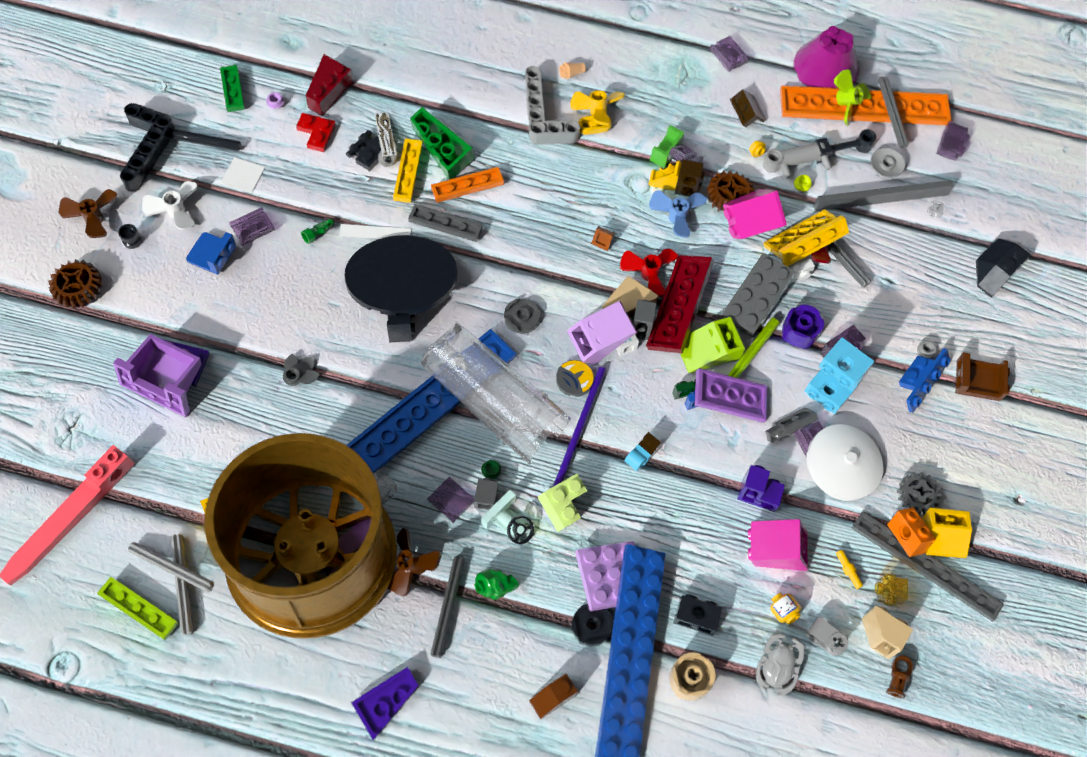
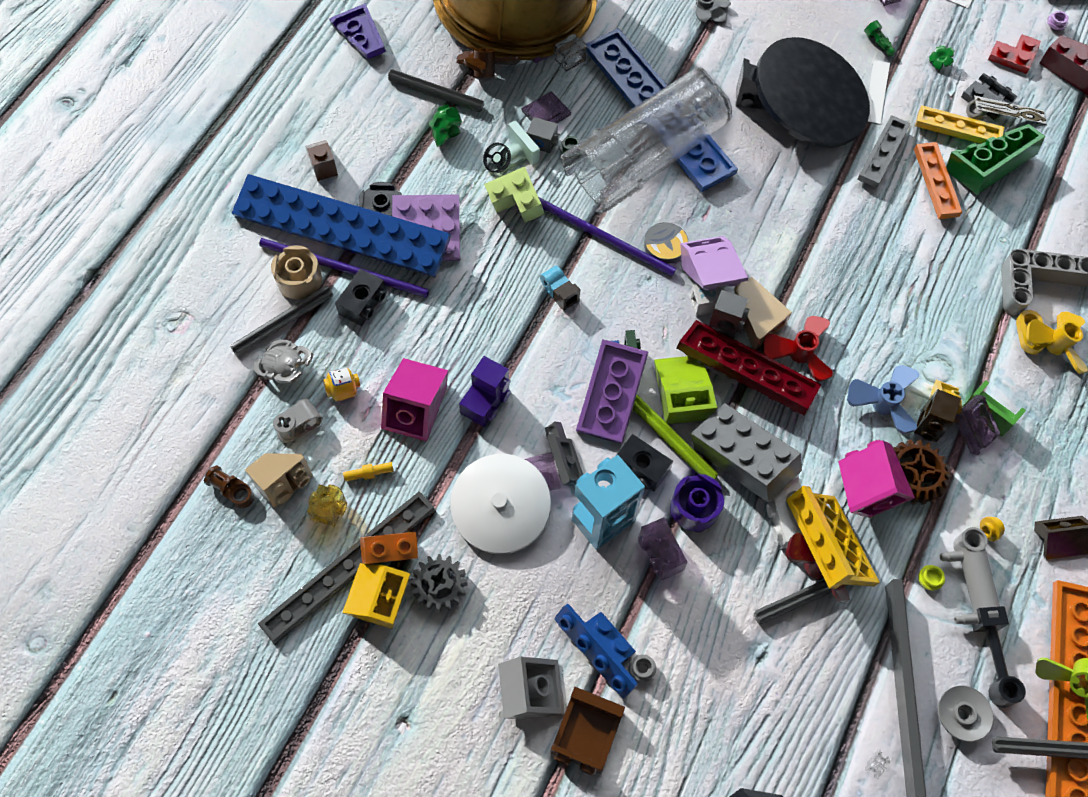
camera: 105 degrees right, 0 degrees up
dark grey tile [504,298,541,334] -> none
dark orange tile [591,226,615,251] -> none
none -> dark grey axle [230,286,333,355]
none -> dark purple piece [259,238,429,298]
none -> light grey slope [498,656,565,719]
none -> black brick [617,434,673,492]
none -> green plant [929,45,955,70]

